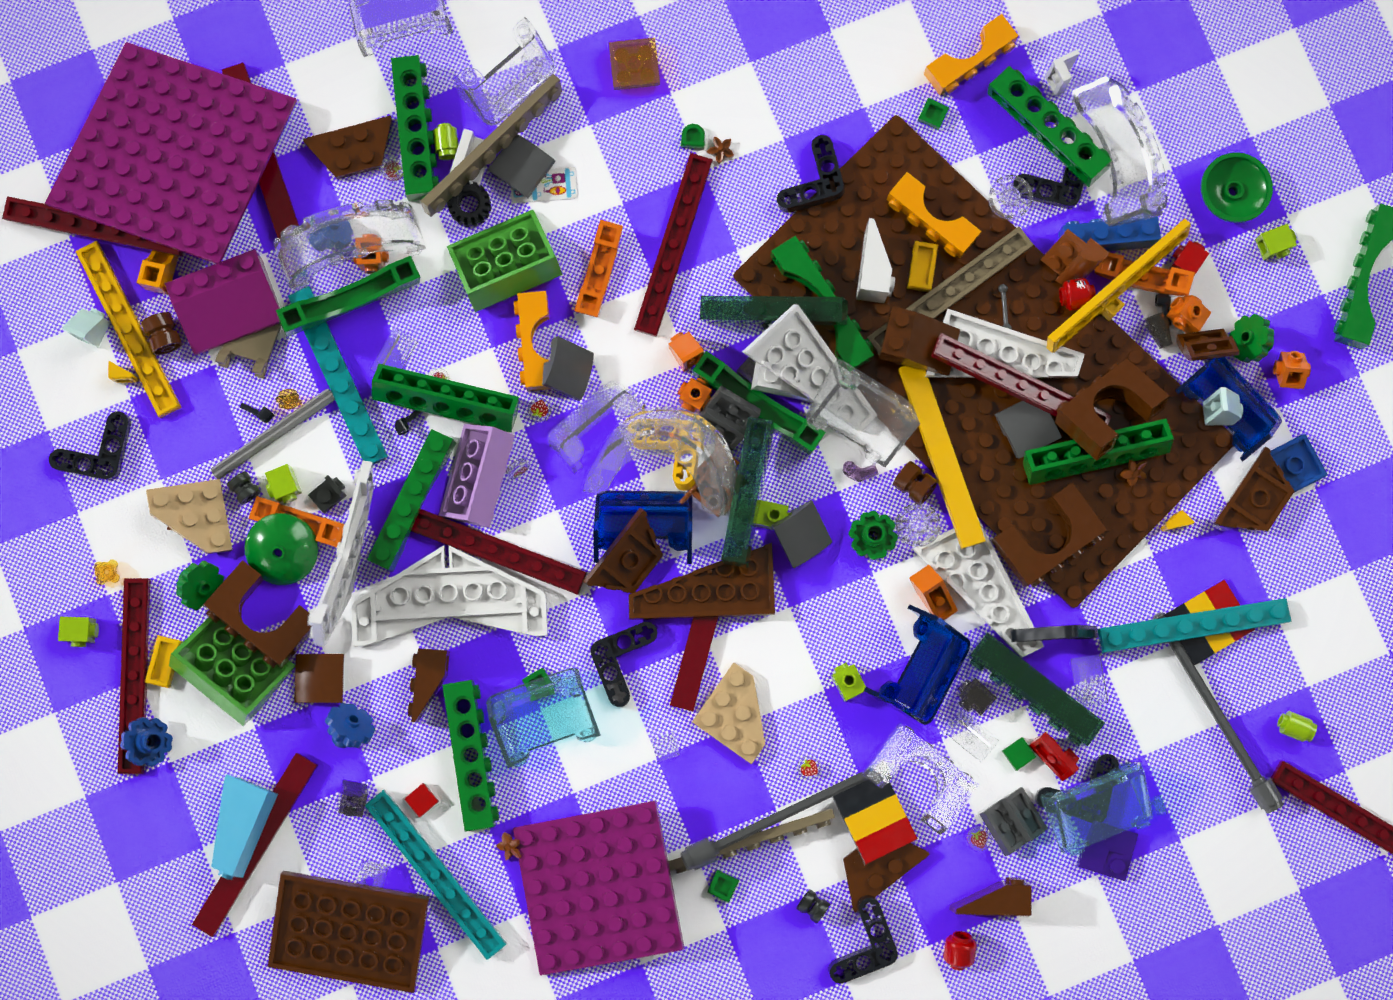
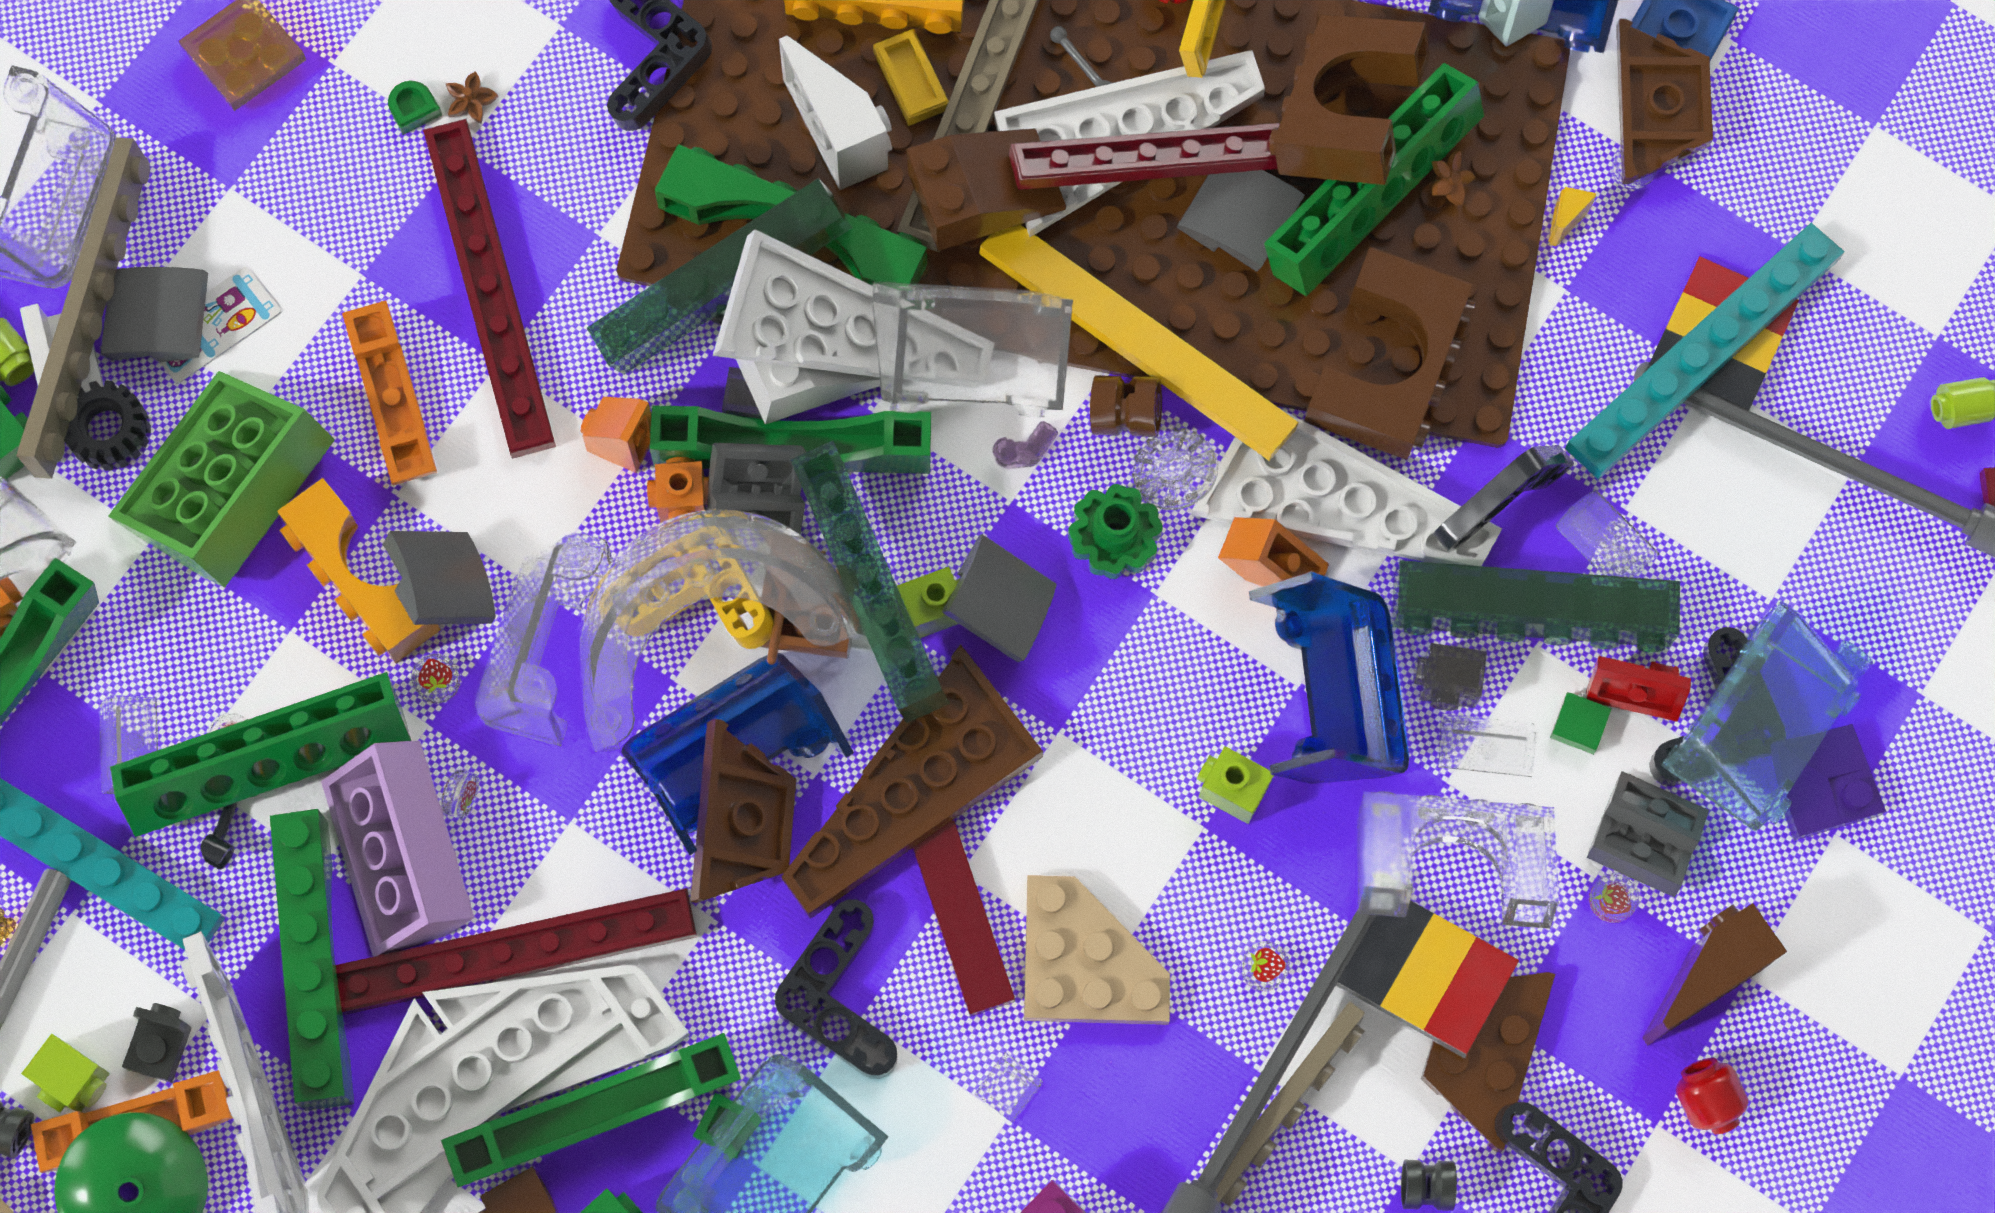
camera: 35 degrees left, 10 degrees down
none -> green arch [441,1033,741,1188]

